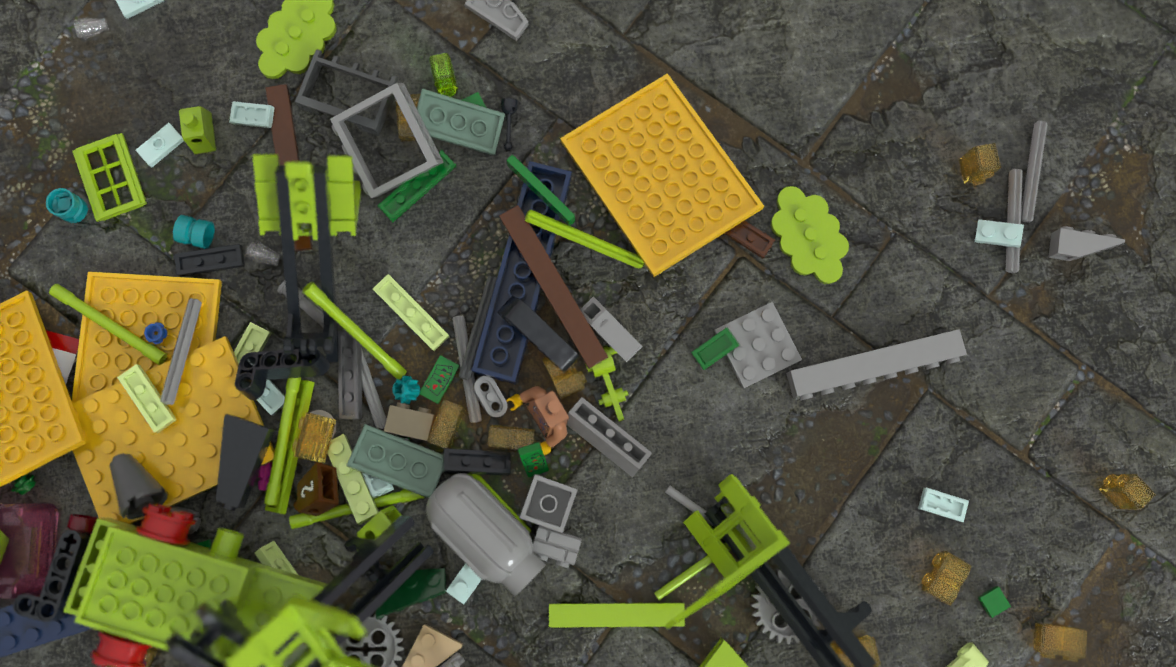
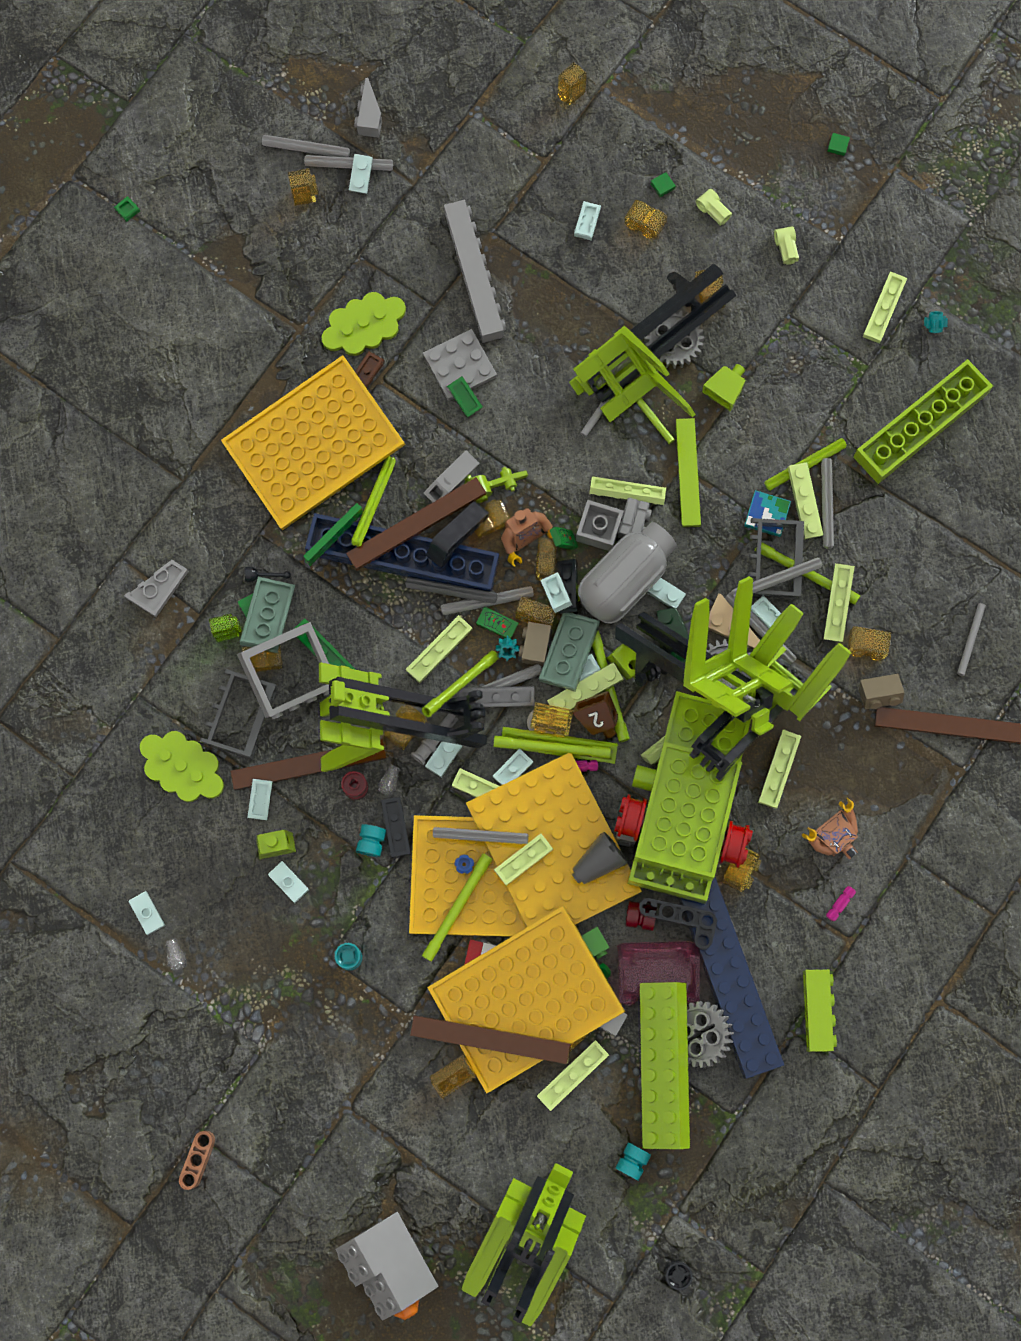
camera: 85 degrees left, 5 degrees down
lime piece [73,133,147,222] -> none
black slope [216,414,275,511] -> none
black beam [235,348,330,400] -> none
light grey plate [473,376,507,417] -> none
light grey brick [567,397,652,478] -> none
clear yellow brick [1033,623,1087,662] -> none
none -> dark red wheel [341,771,368,800]
none -> clear yellow brick [384,705,427,750]
none -> light aqua plate [425,742,462,778]
none -> light aqua plate [541,572,572,613]
none -> bright green brick [582,927,609,960]
none -> yellowish green plate [589,477,666,505]

